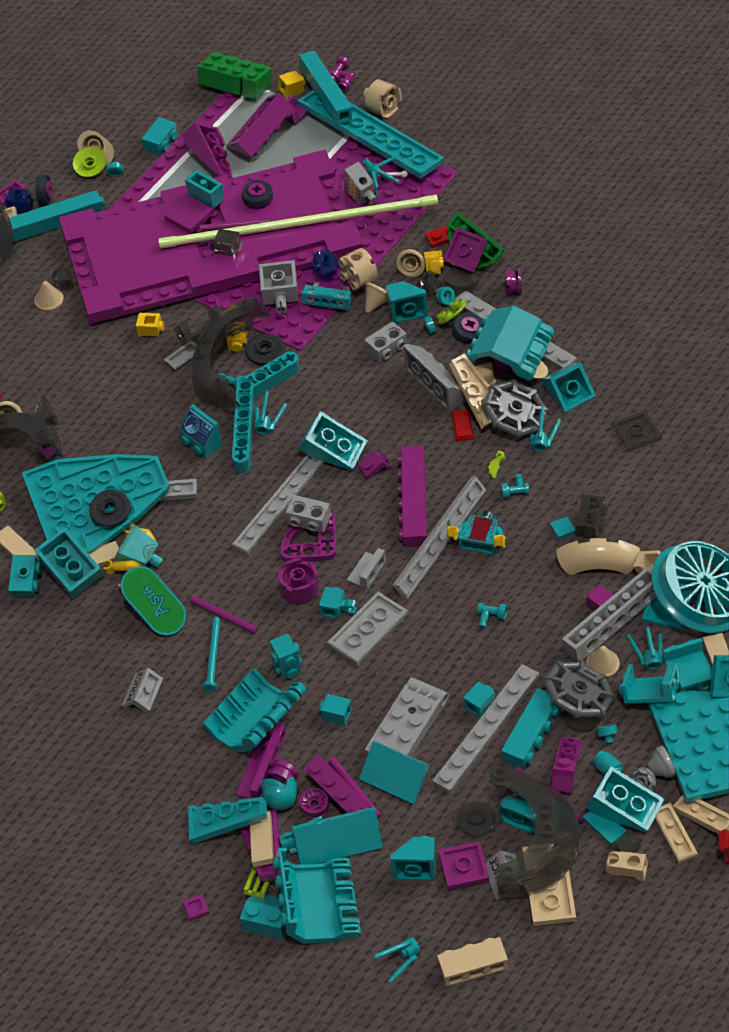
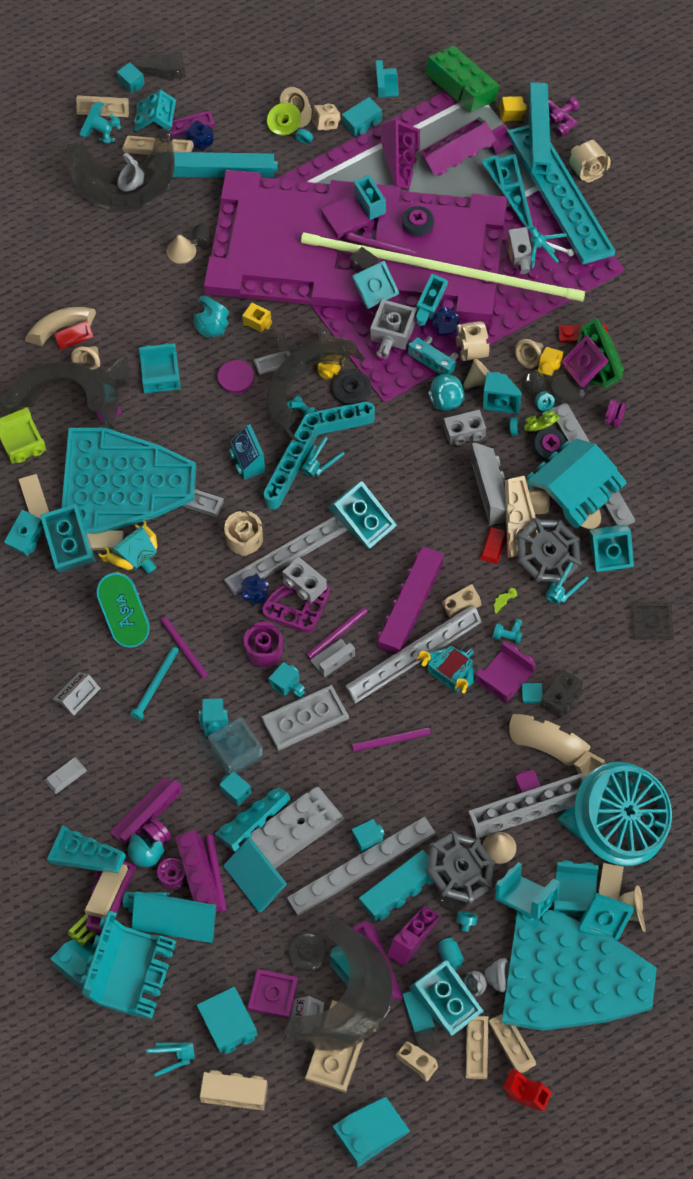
camera: 20 degrees right, 10 degrees up
black wheel [35,174,53,205] -> none
black wheel [89,490,131,527] -> none
magenta tile [182,894,210,921] -> none
teal hinge [201,668,307,753] -> none
magenta bracket [358,450,392,479] -> none
teal slope [390,836,437,880] -> none
teal piece [477,603,508,628] -> none
teal plant [627,627,664,670] -> none
none -> light grey tile [44,757,87,795]
none -> teal panel [139,343,181,393]
none -> teal helmet [193,296,229,337]
none -> teal panel [197,987,257,1054]
none -> clear light blue brick [208,717,264,775]
none -> teal wing [215,787,291,852]
none -> magenta tile [218,360,254,394]
none -> tan brick [224,511,263,556]
none -> clear blue brick [240,573,269,607]
none -> magenta bar [306,607,368,660]
none -> tan brick [312,104,341,130]
none -> teal slope [333,1097,410,1168]
none -> teal plate [351,261,400,309]
none -> magenta bar [352,727,431,752]
none -> teal panel [376,60,399,98]
none -> teal brick [415,274,448,326]
none -> teal helmet [429,374,465,411]
none -> tan leg [442,584,481,618]
none -> magenta panel [475,641,536,704]
none -> teal wedge [481,154,533,231]

